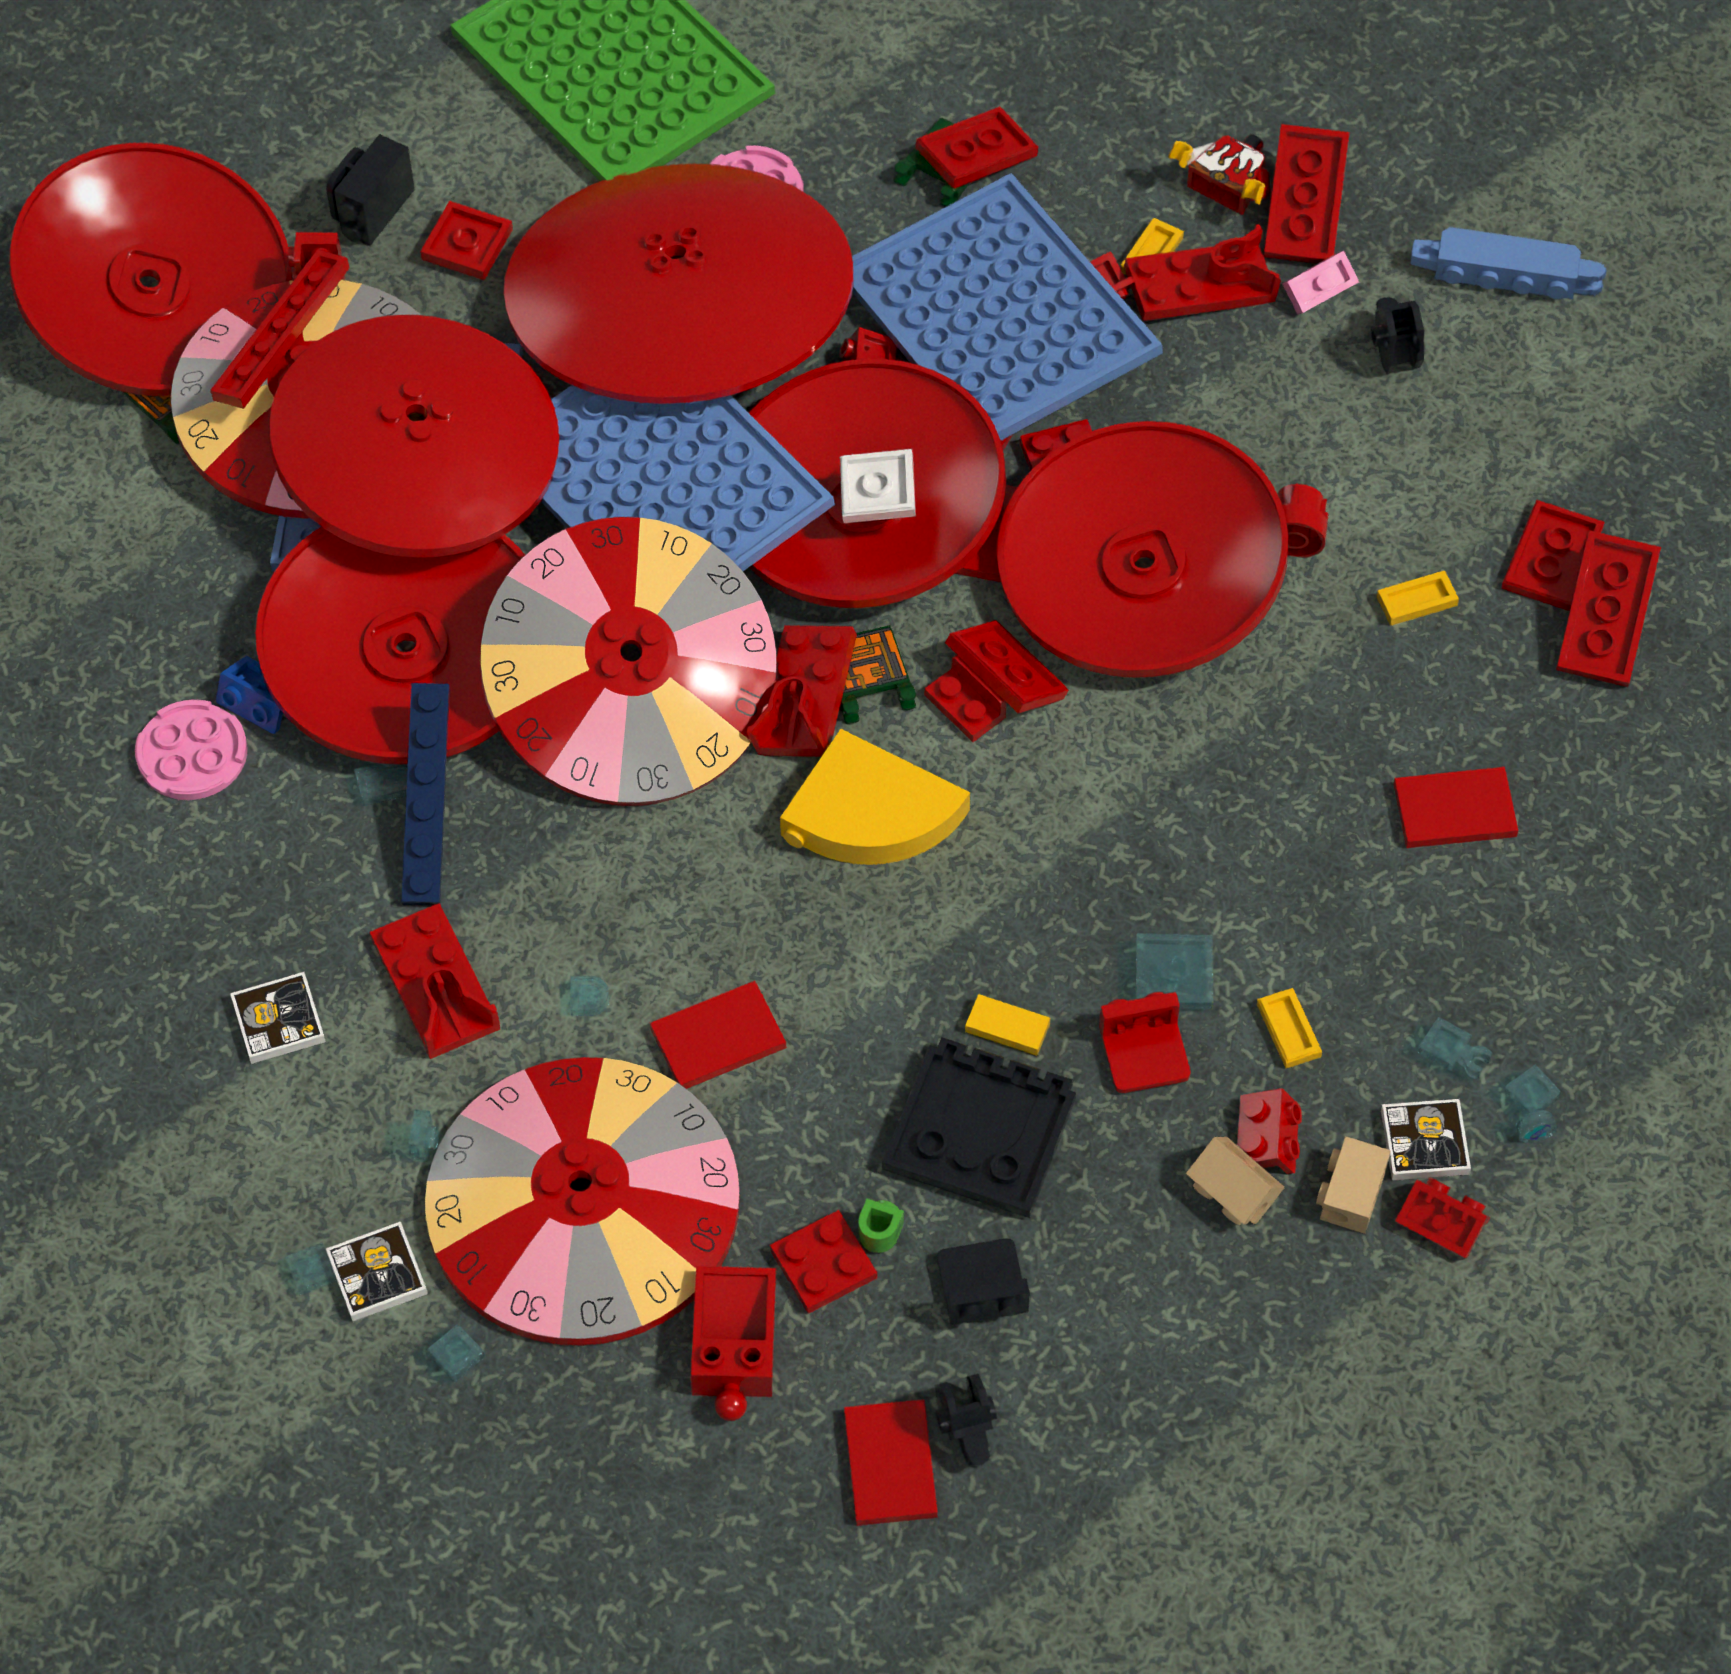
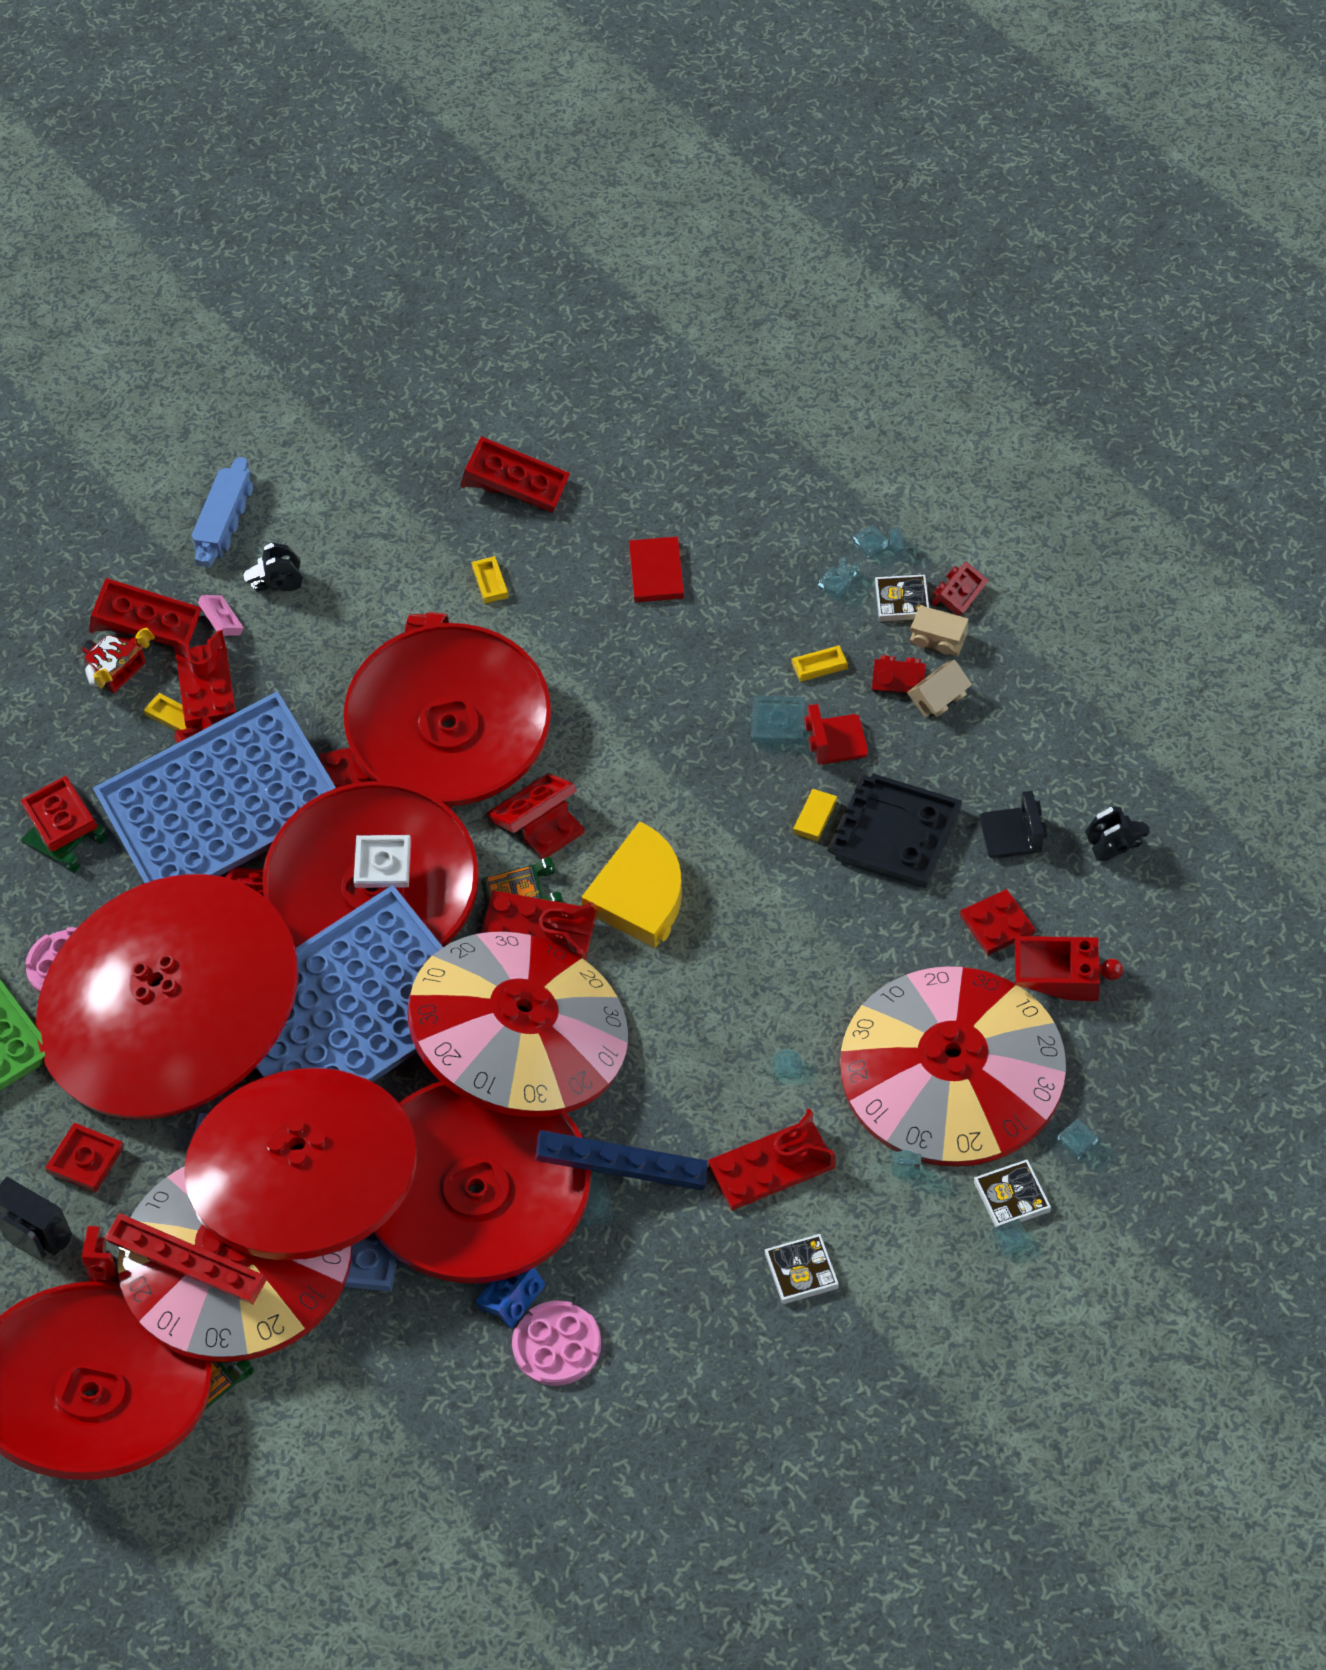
camera: 85 degrees left, 5 degrees down
red tile [650,981,787,1089] -> none
red tile [844,1399,938,1526] -> none
bright green plate [859,1199,904,1253] -> none
red tile [1501,499,1605,611] -> none

